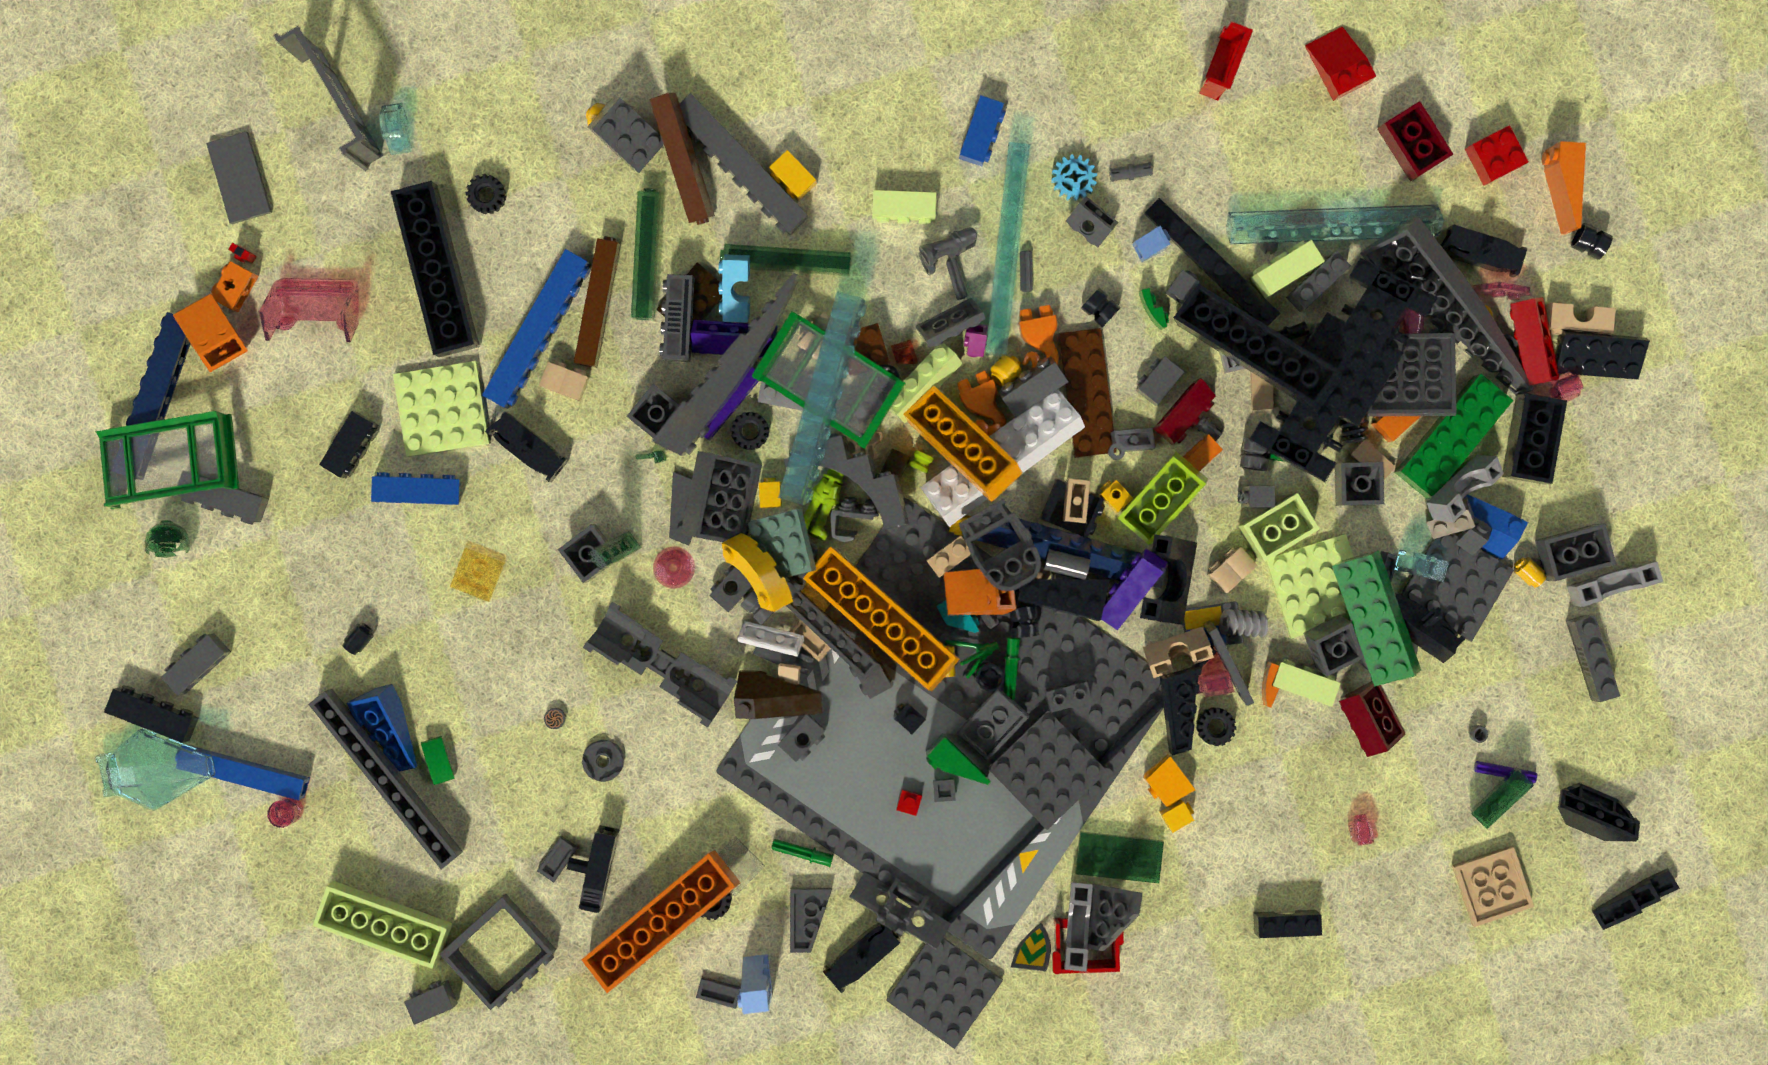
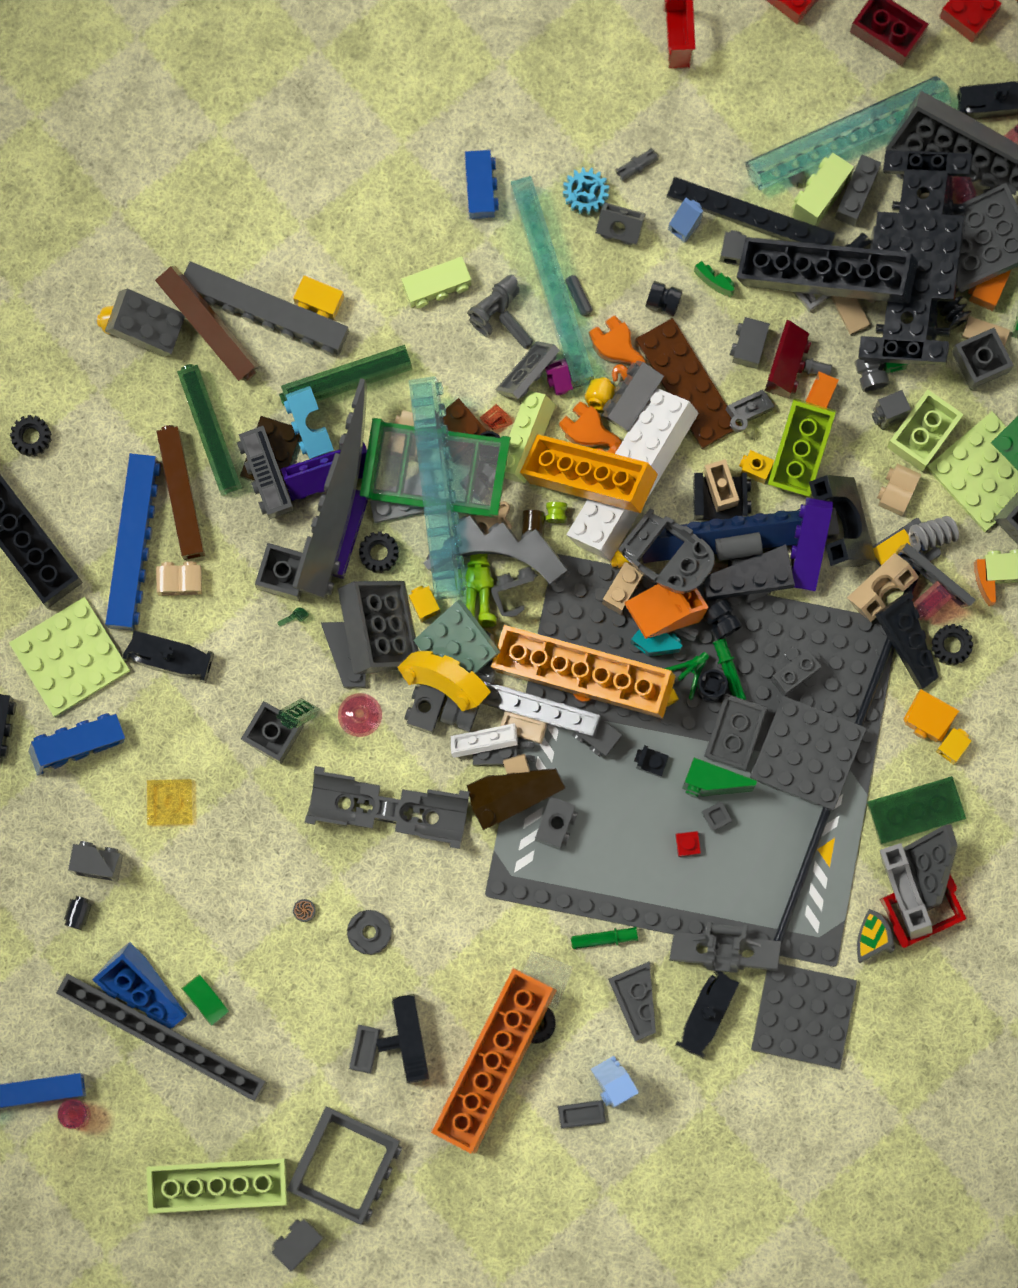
camera: 20 degrees left, 10 degrees down
none -> dark grey slope [68,841,123,882]

